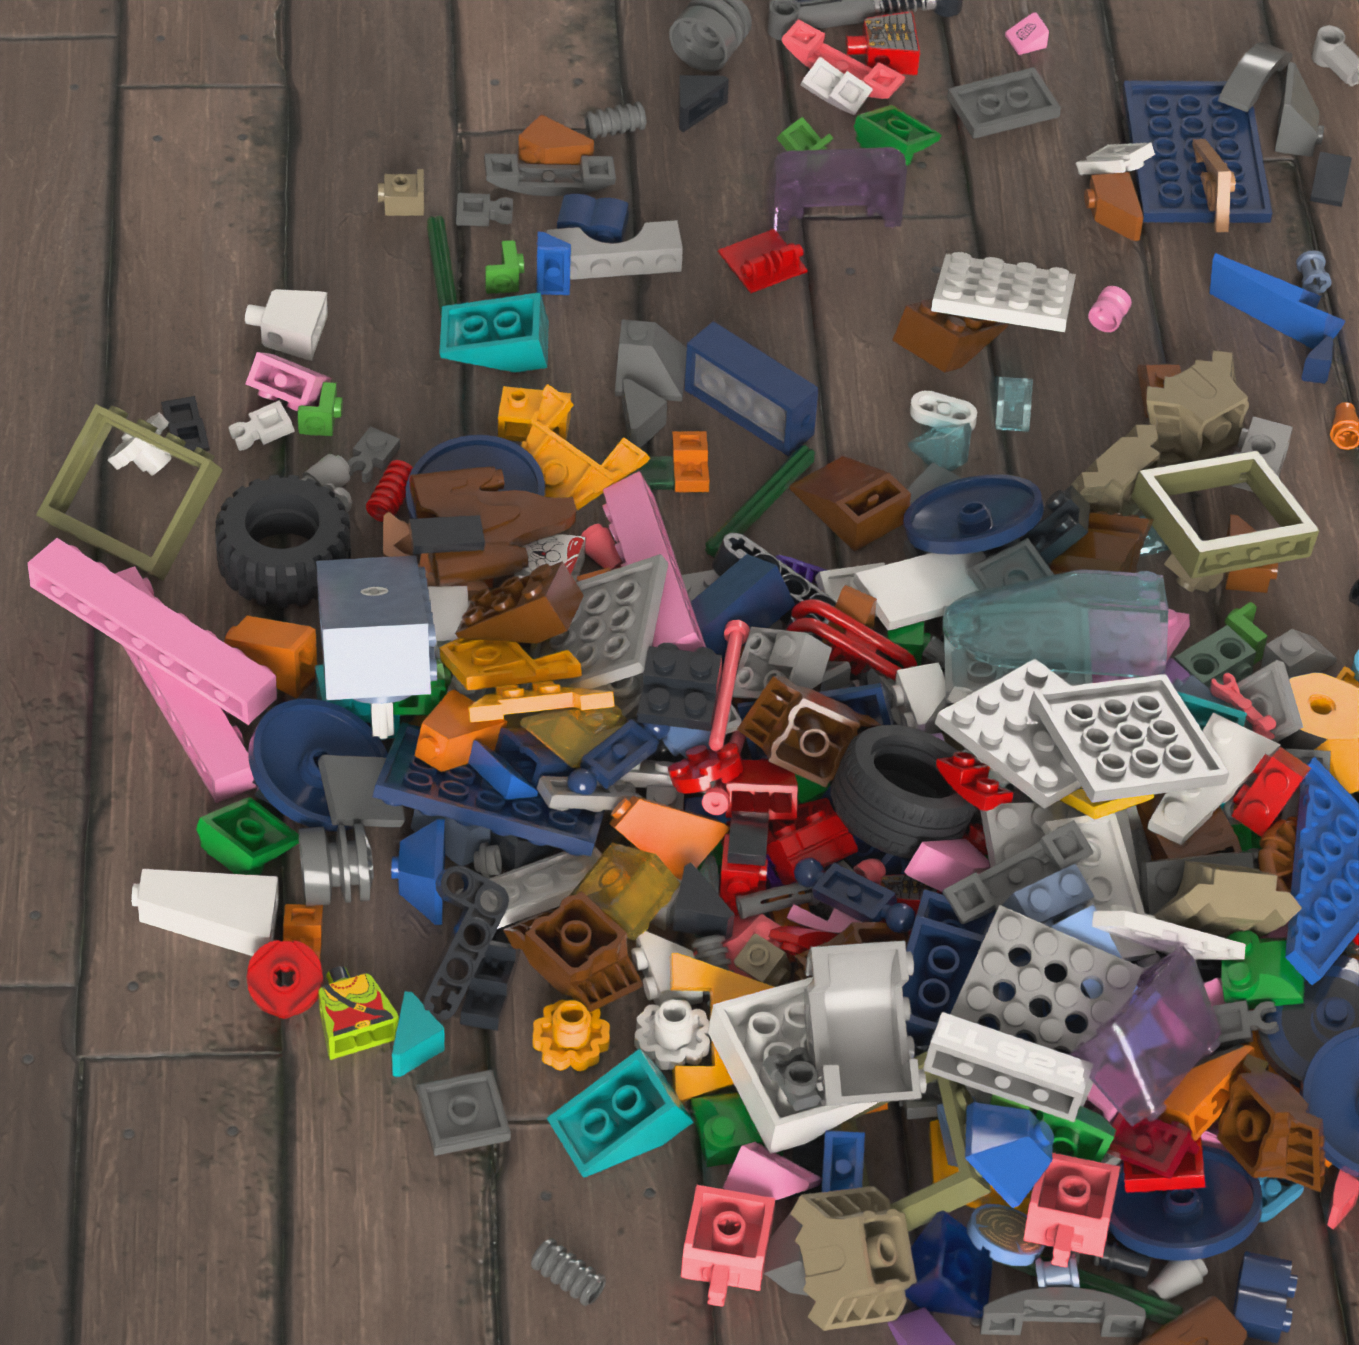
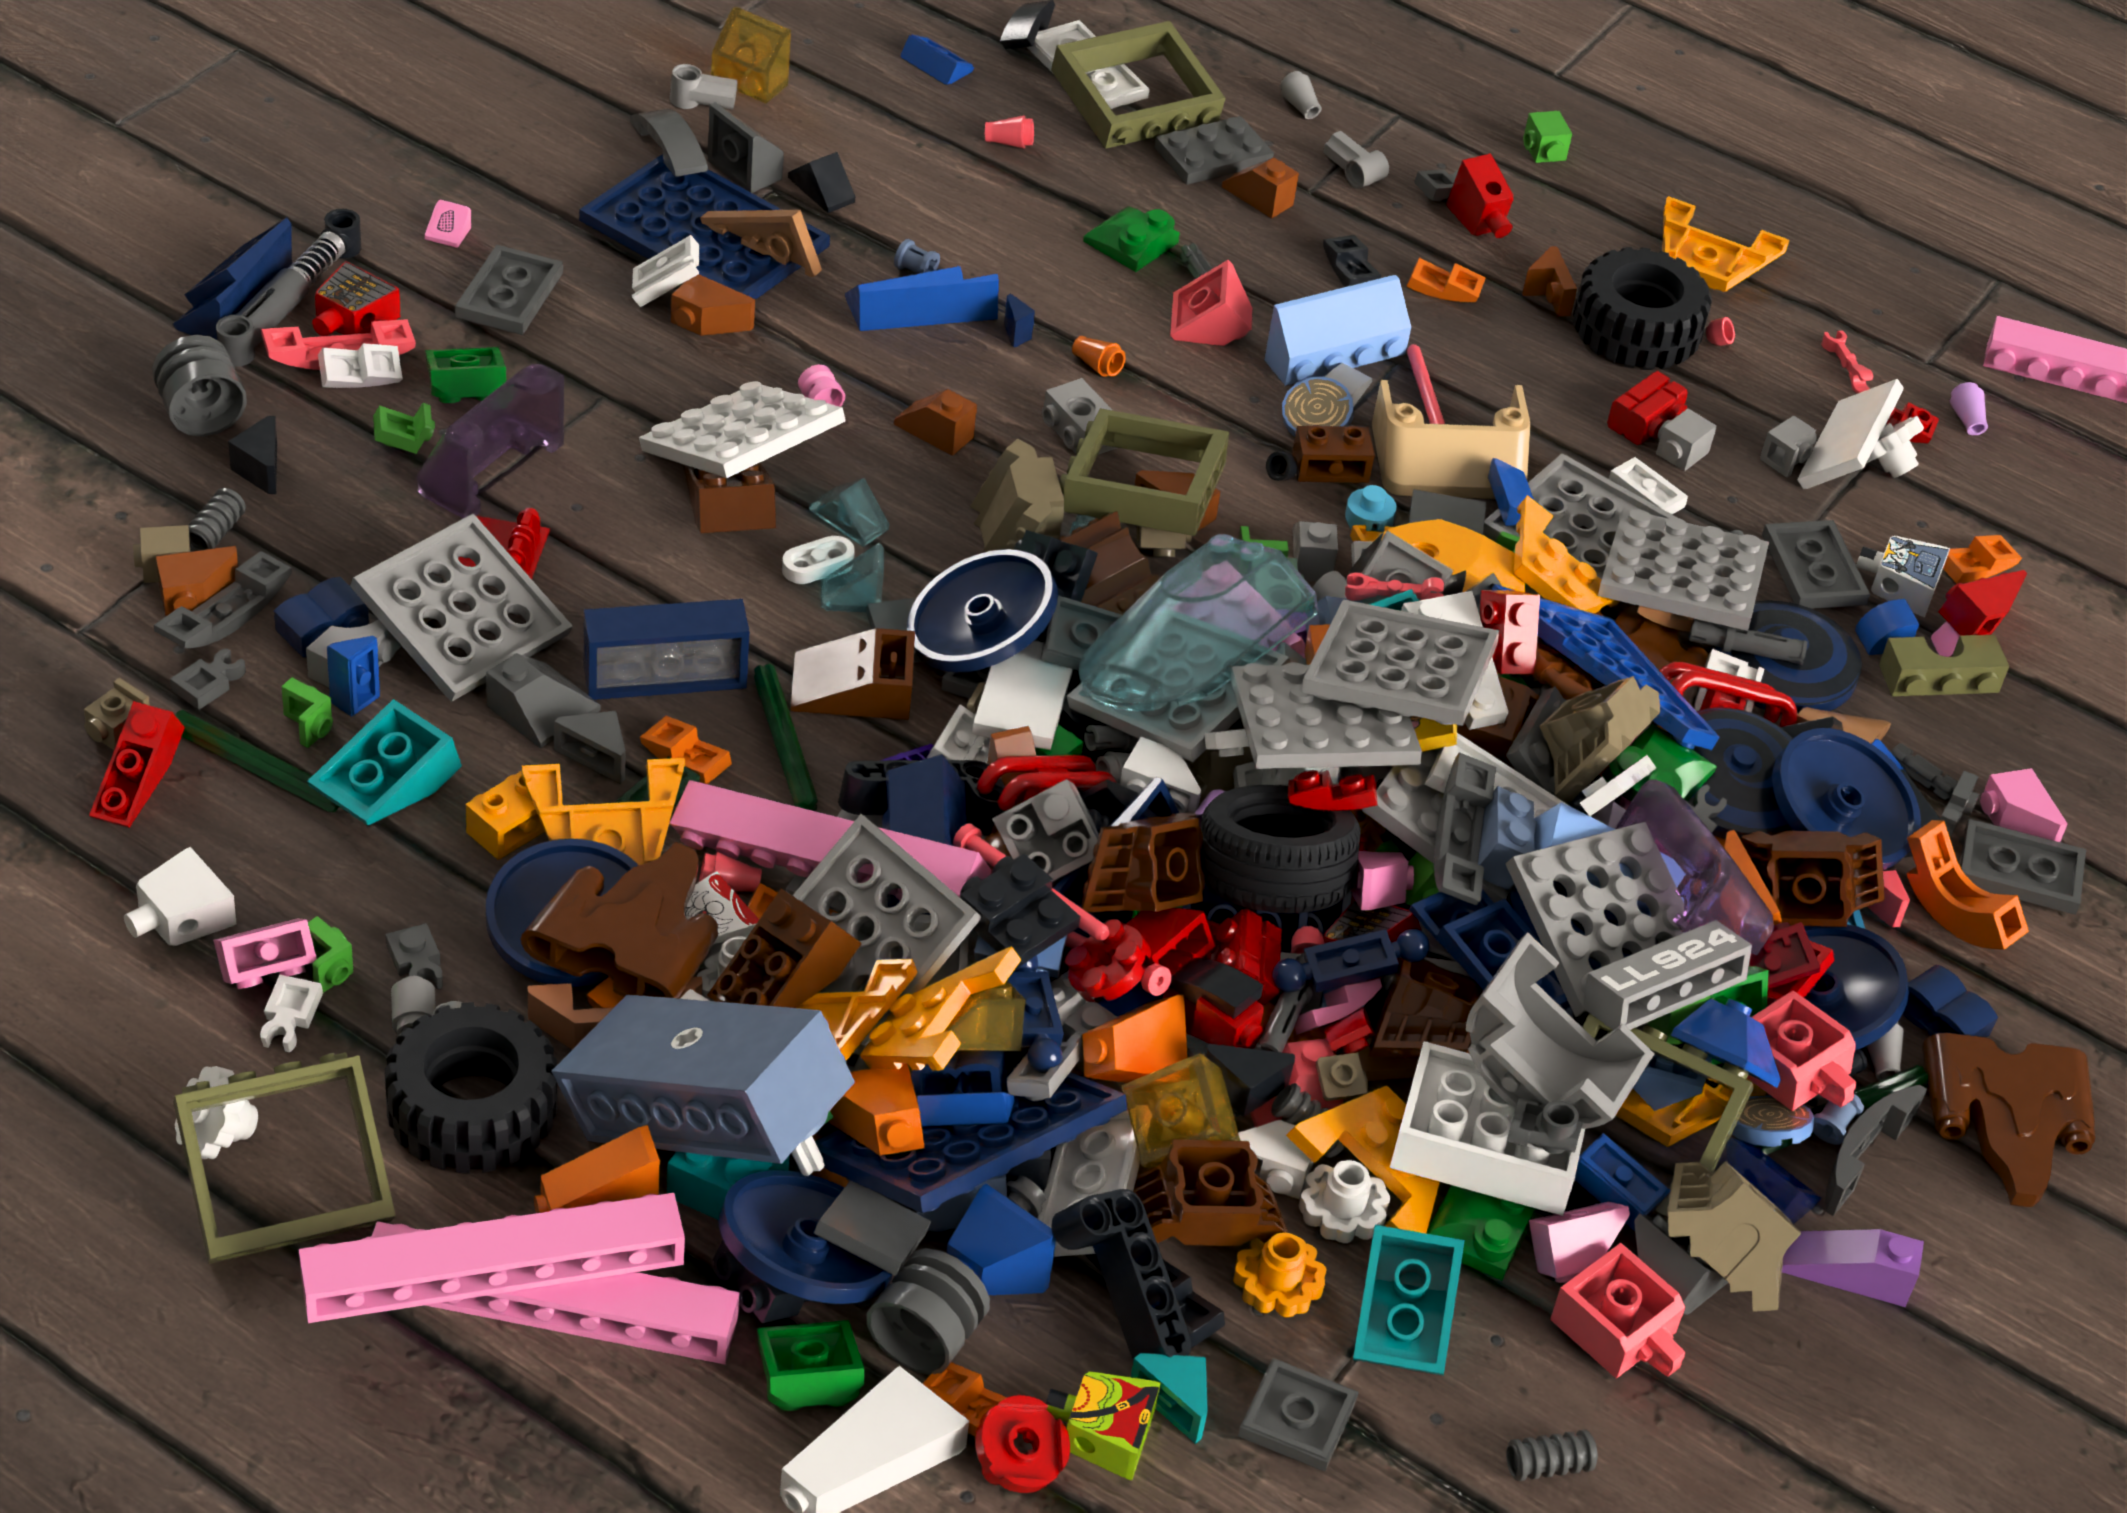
camera: 55 degrees left, 5 degrees down
black slope [161,396,210,452] -> none
red piece [366,460,413,522] -> none
black tile [409,515,485,554] -> none
dark tan slope [1146,350,1249,465] -> none
none -> red slope [89,701,185,828]
none -> dark tan brick [133,525,191,583]
none -> light grey piece [350,514,573,702]

